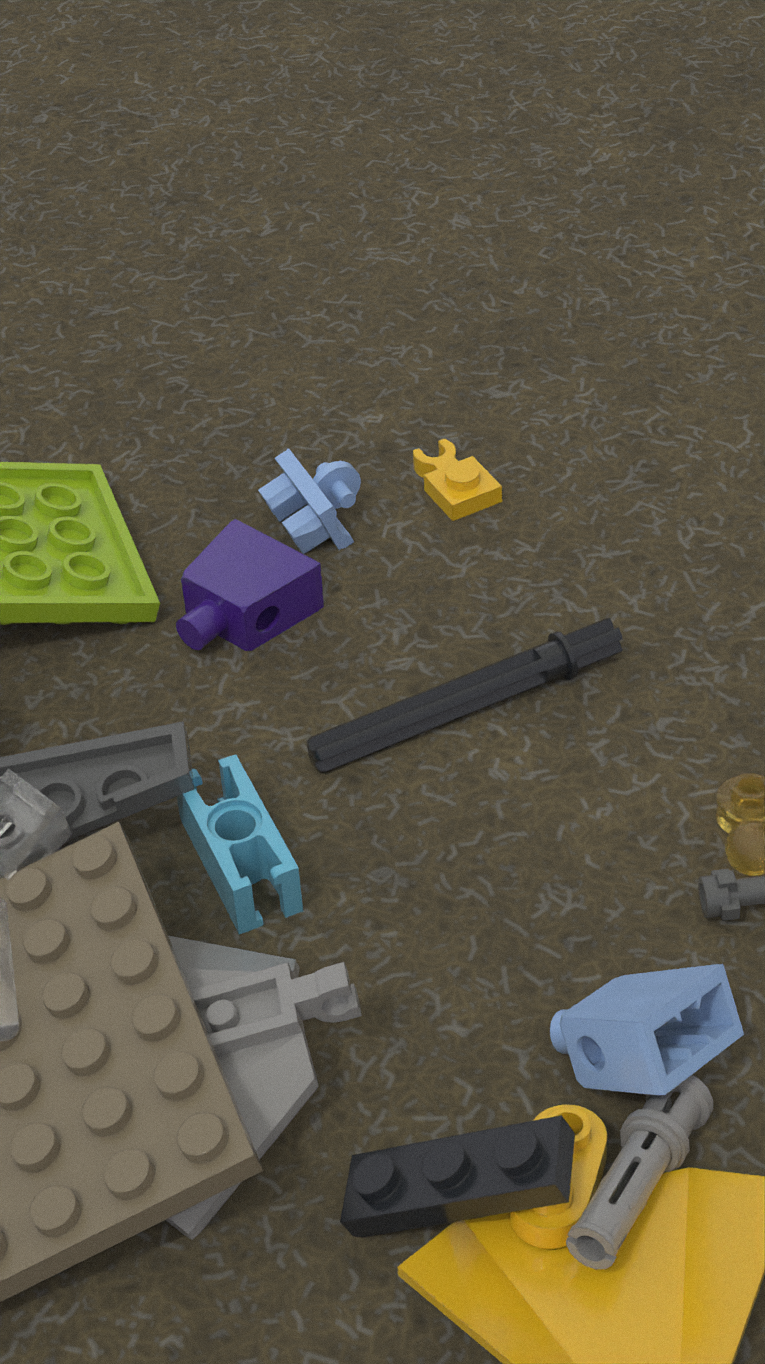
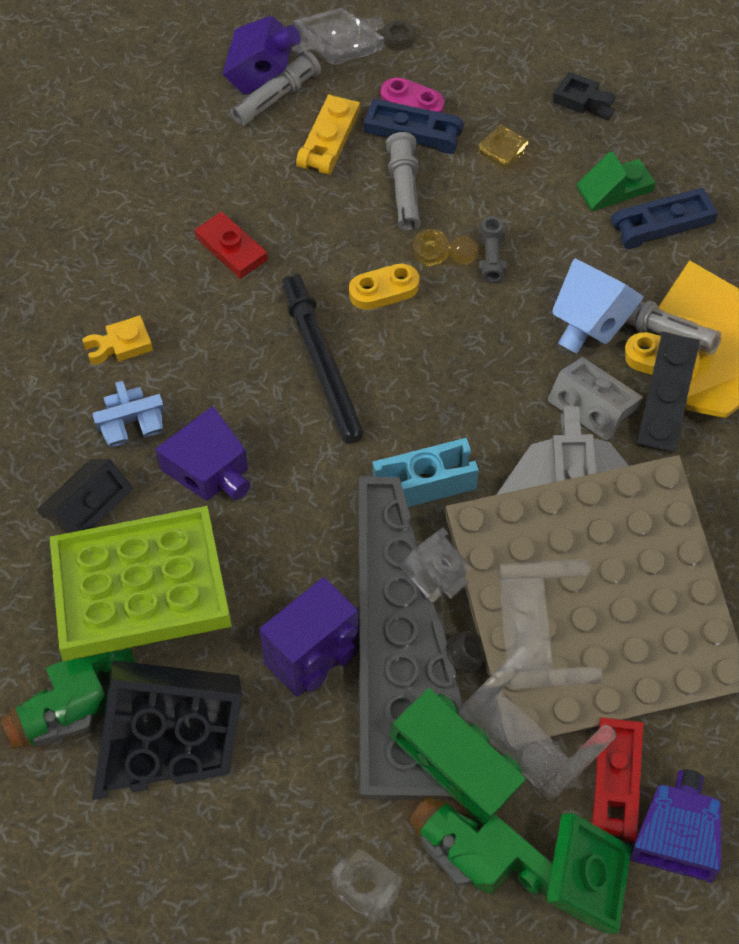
camera: 85 degrees left, 15 degrees up
none -> black panel [37,459,133,533]
none -> red plate [194,211,268,279]
none -> yellow plate [349,264,419,310]
none -> light grey bracket [548,357,644,440]

